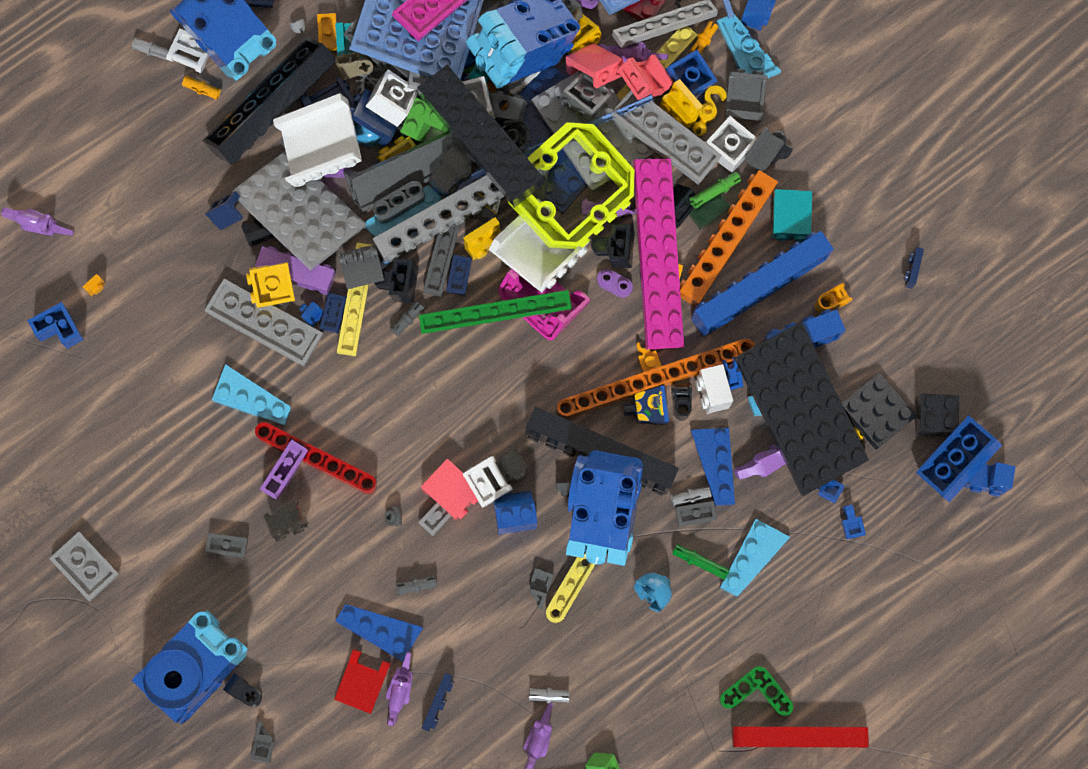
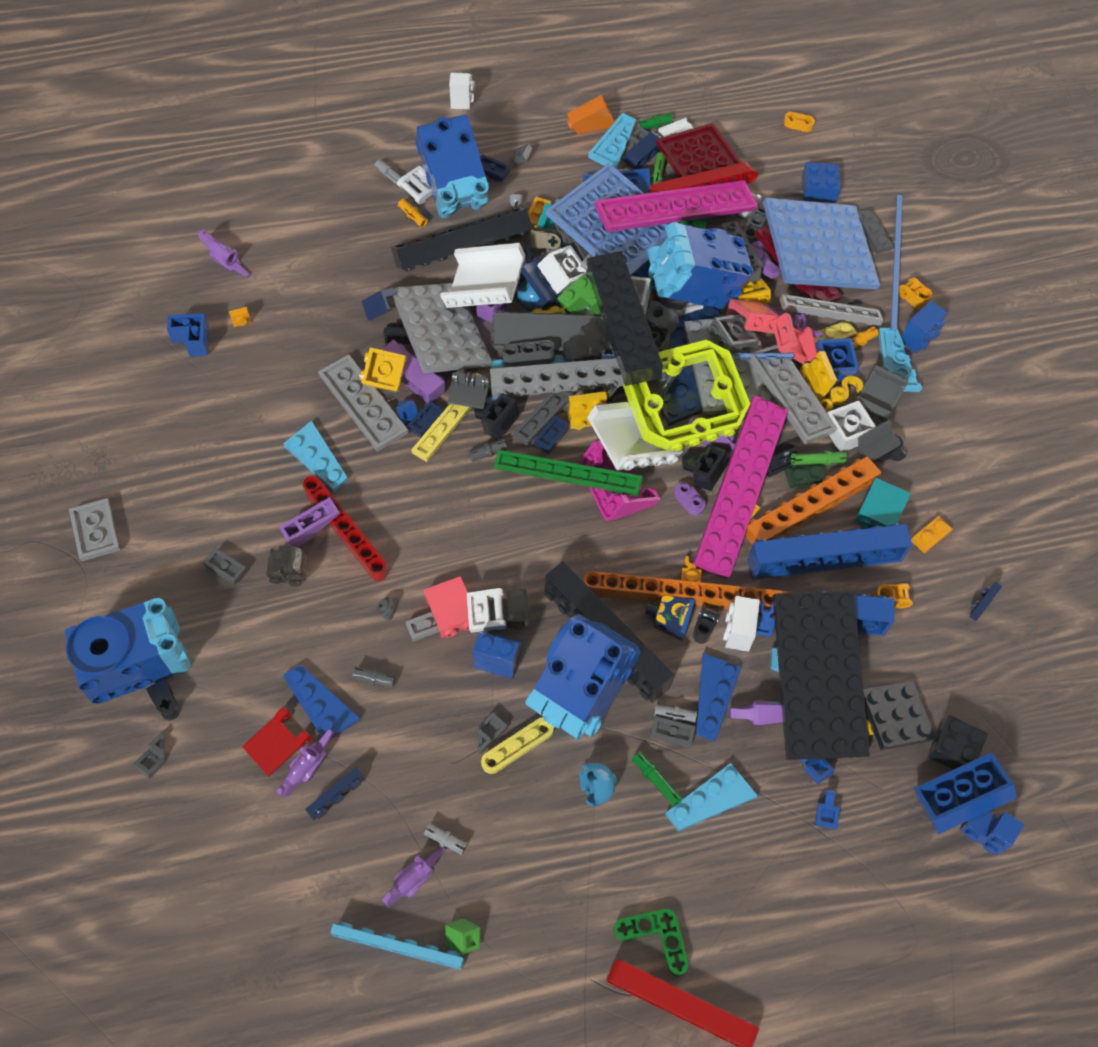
camera: 30 degrees right, 15 degrees down
none -> light orange plate [911,516,953,554]

